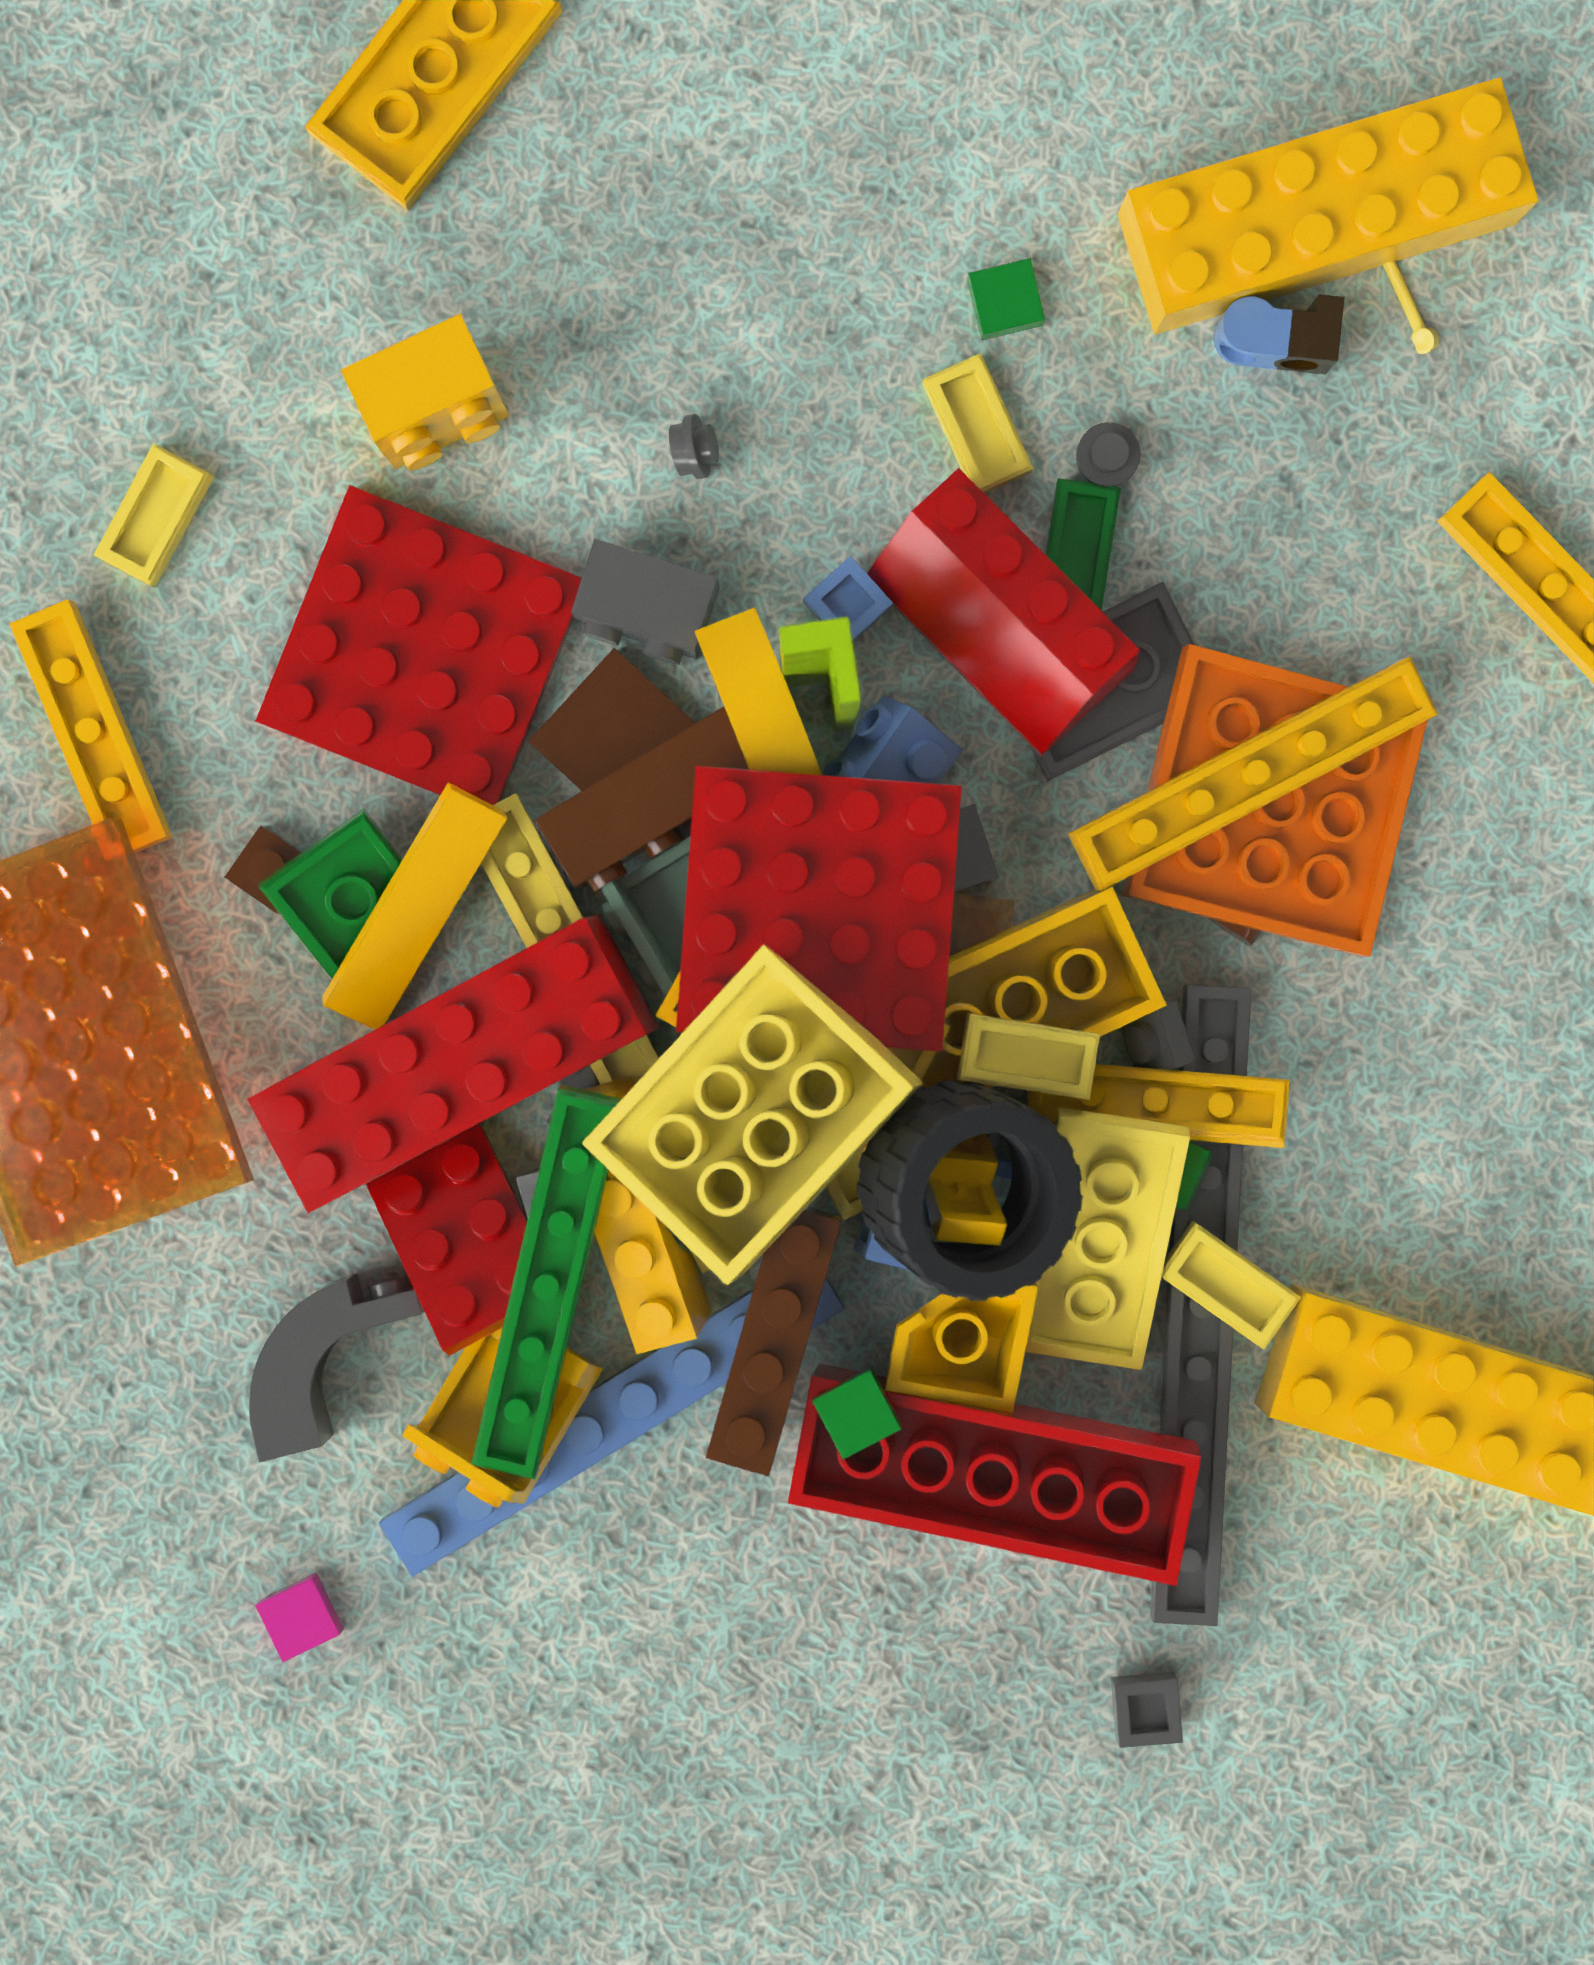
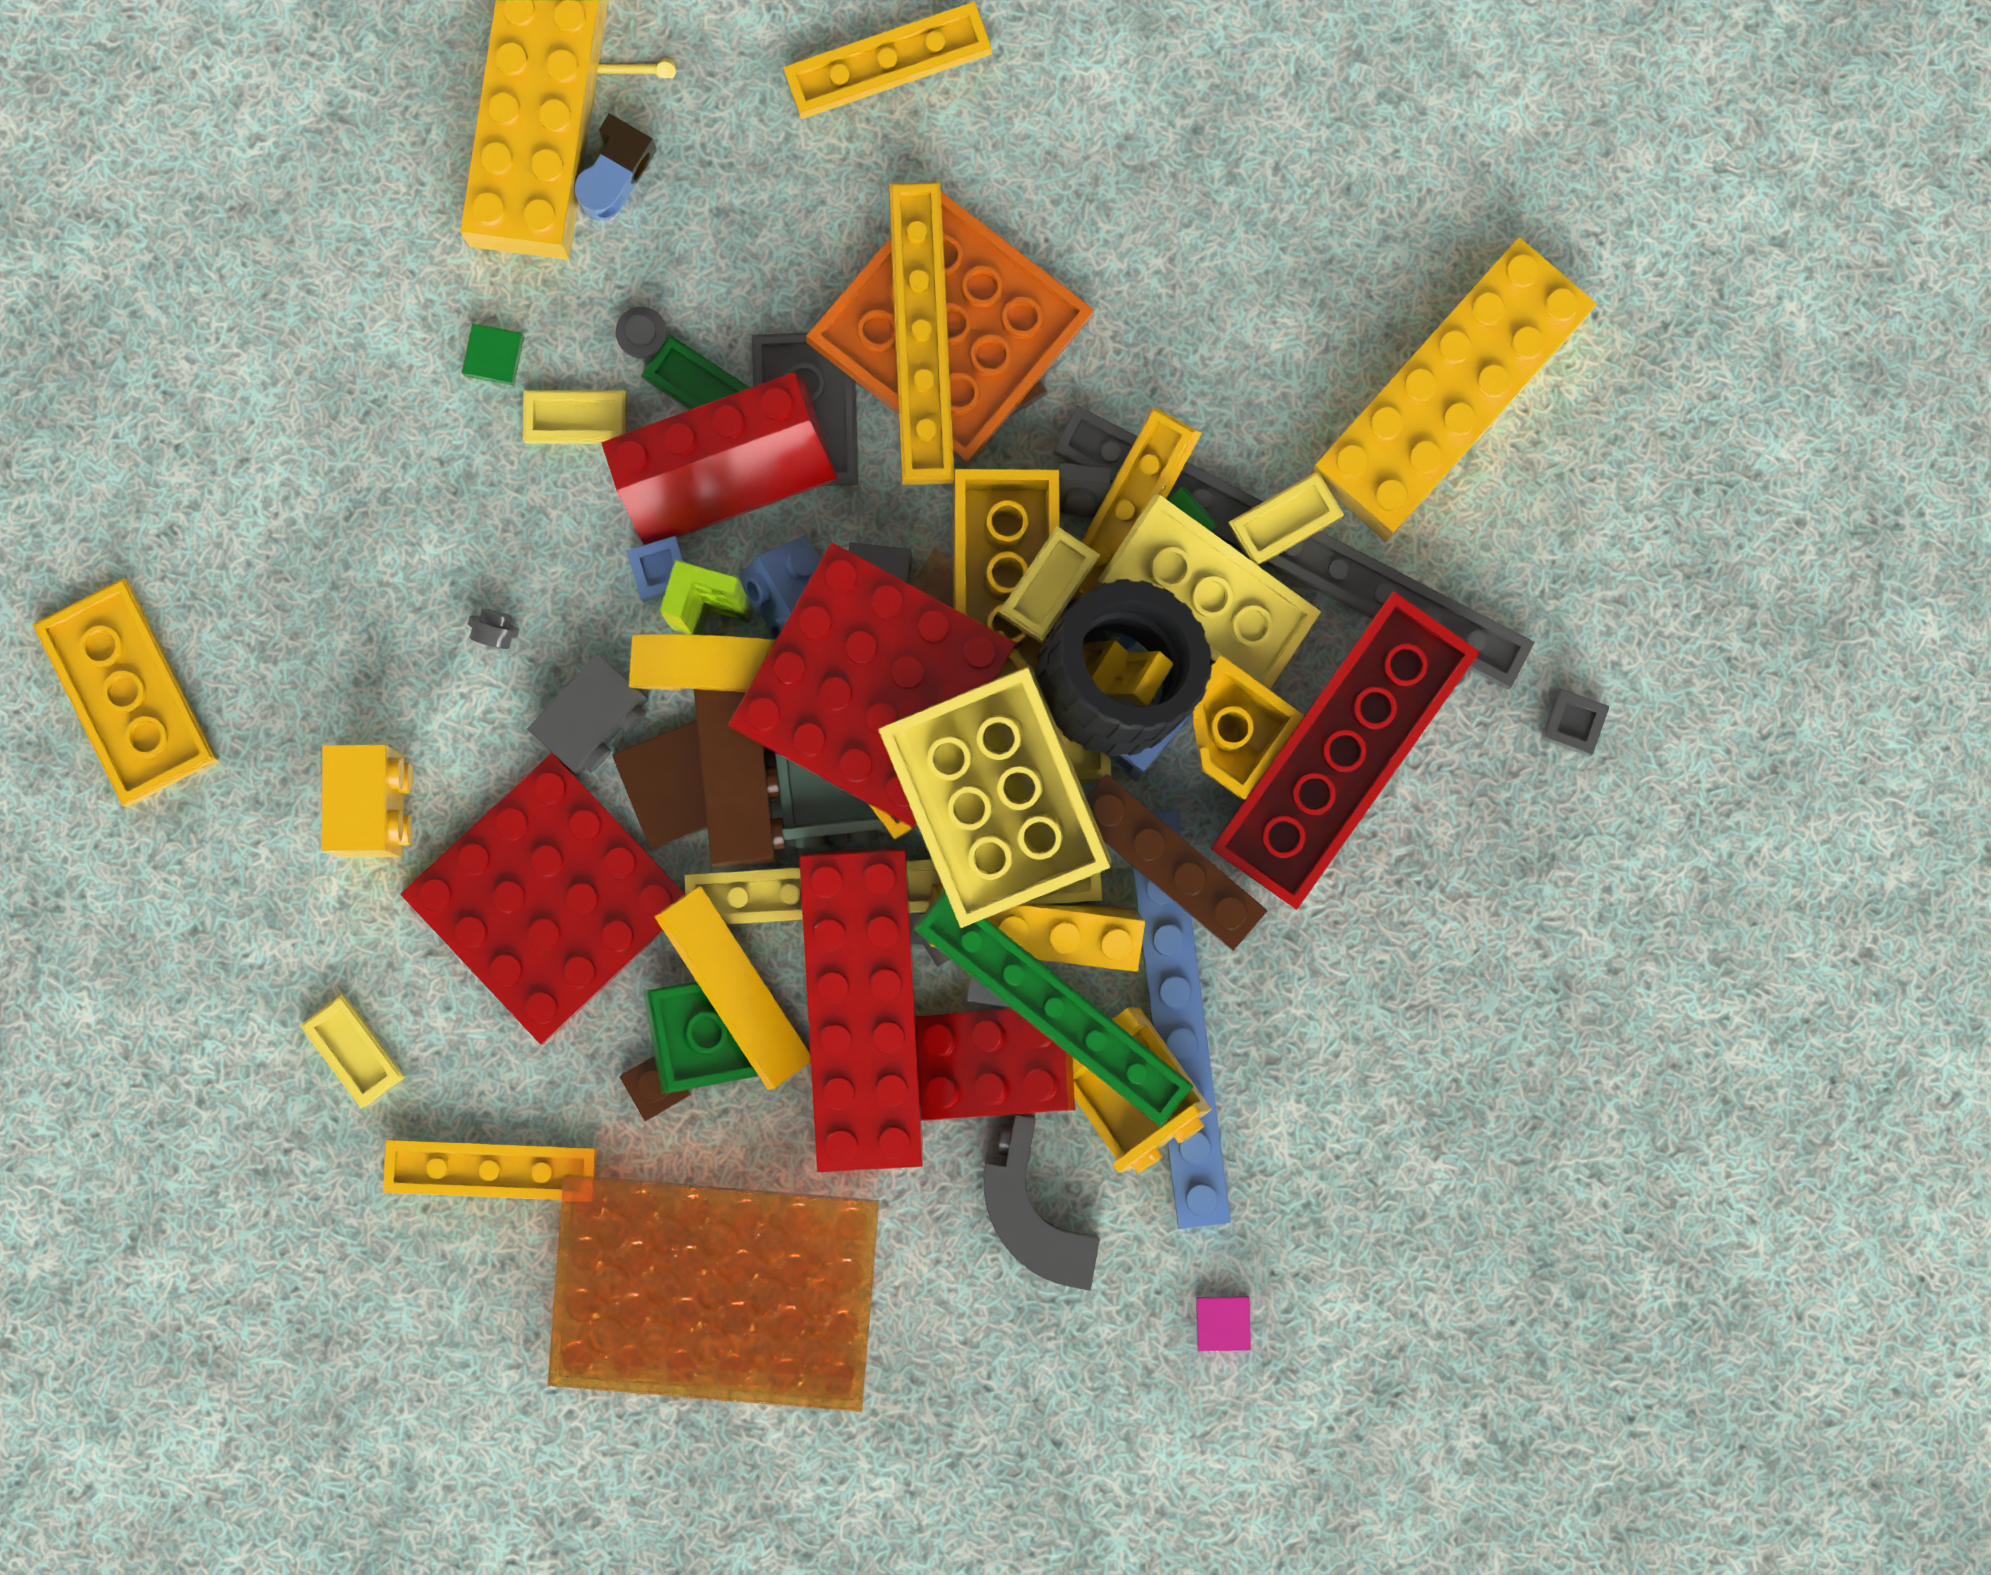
camera: 65 degrees left, 5 degrees down
green tile [812,1367,903,1459] -> none

